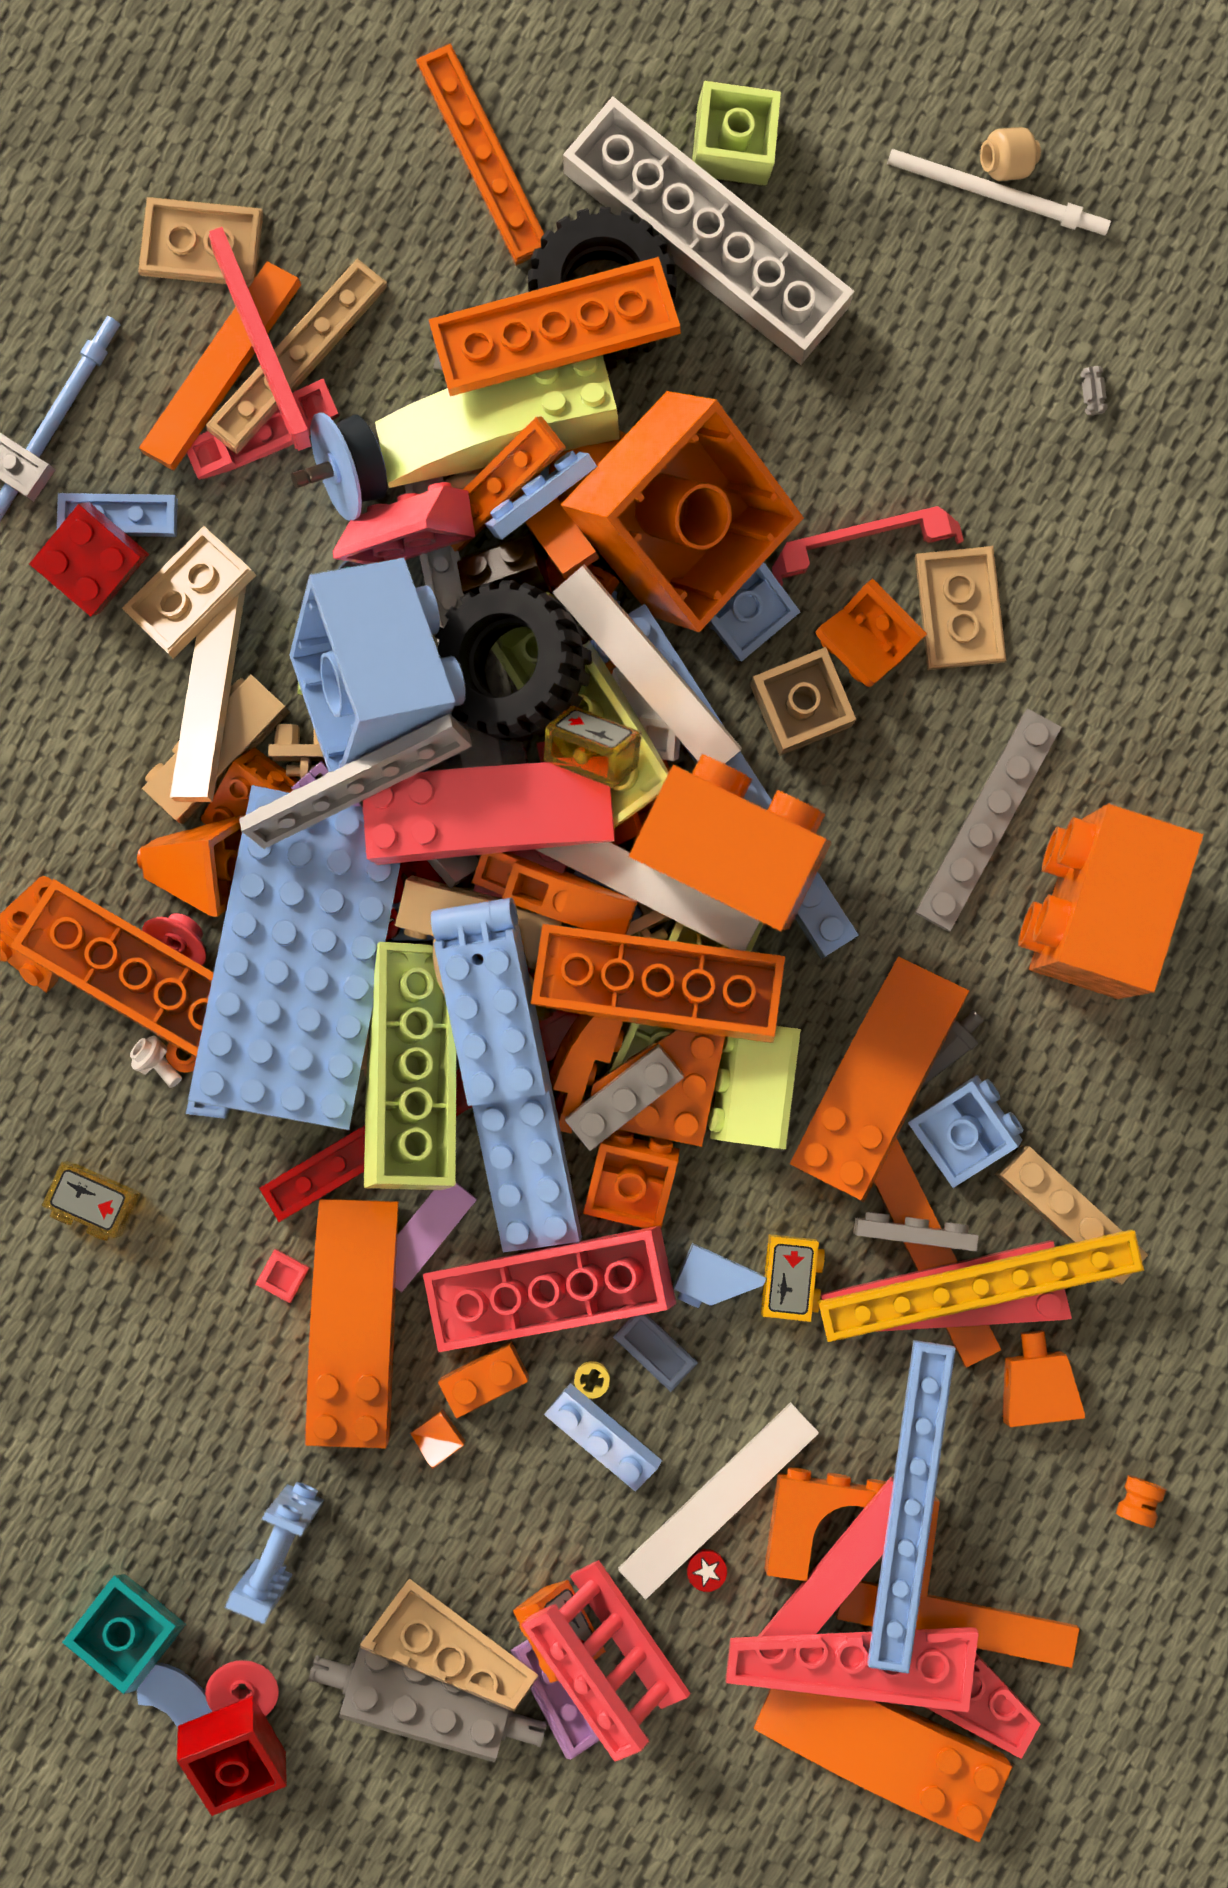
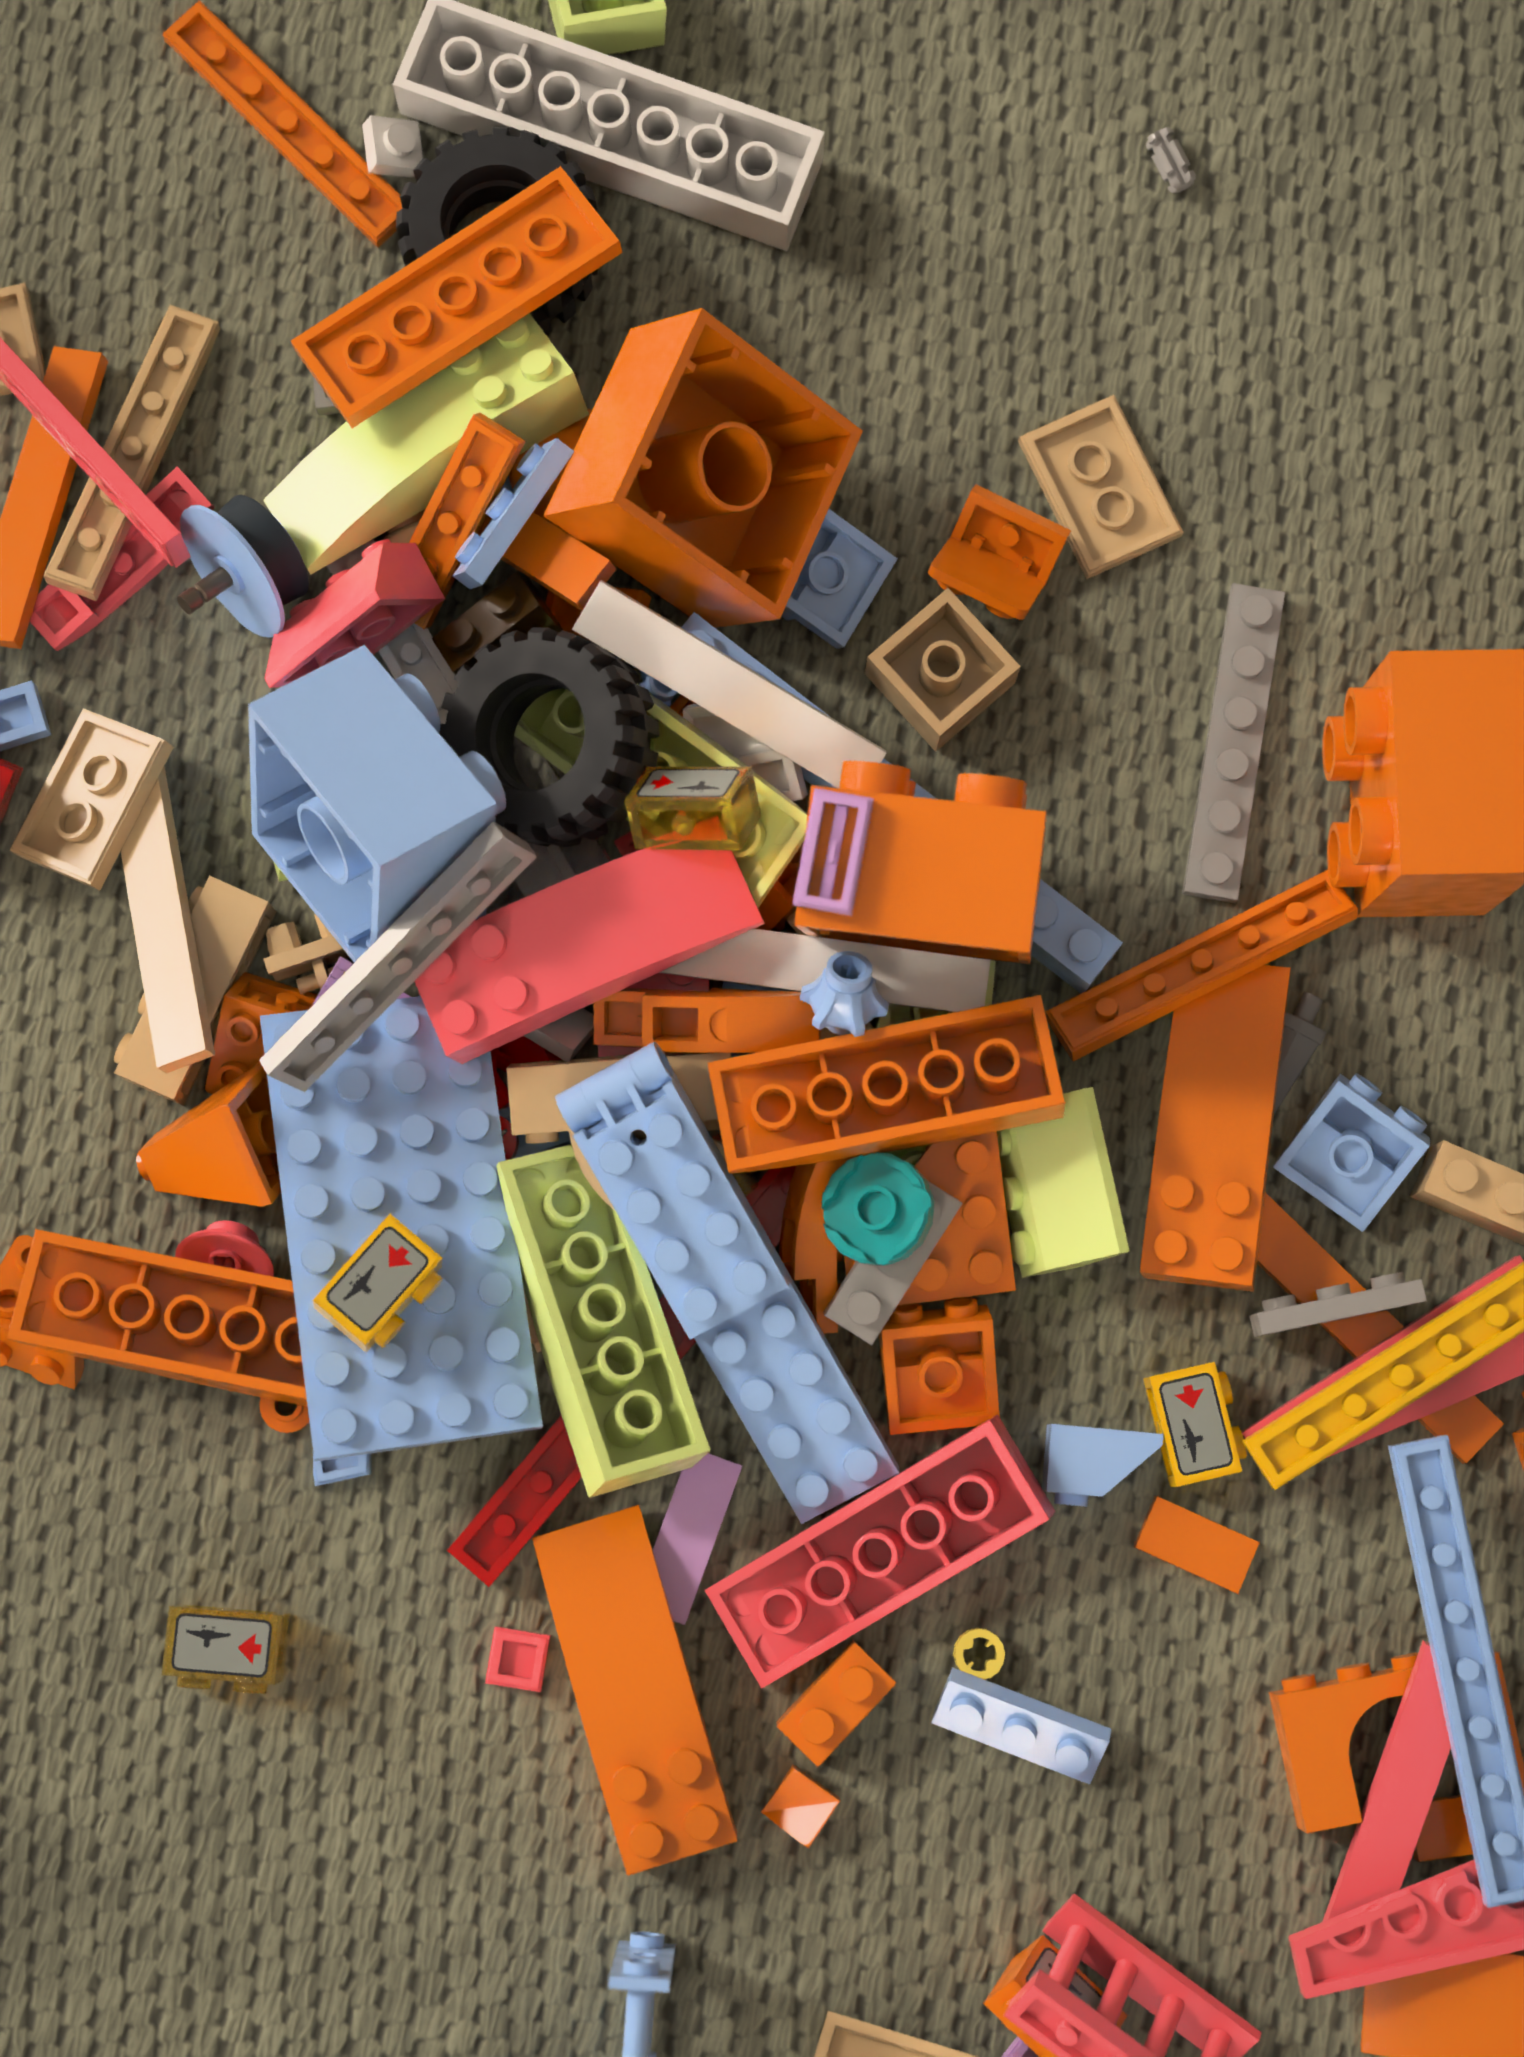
camera: 15 degrees left, 5 degrees down
white plate [130,1036,182,1088] -> none
sand blue tile [613,1314,698,1392] -> none
white tile [618,1402,819,1600] -> none
red tile [687,1549,727,1592] -> none
coral piece [772,506,963,586] -> none
none -> brick [313,1214,443,1353]
none -> white plate [362,115,423,178]
none -> lavender tile [793,788,874,916]
none -> light blue rock [800,951,889,1037]
none -> teal tile [821,1153,934,1266]
none -> orange tile [1046,870,1358,1062]
none -> orange tile [1133,1496,1260,1594]

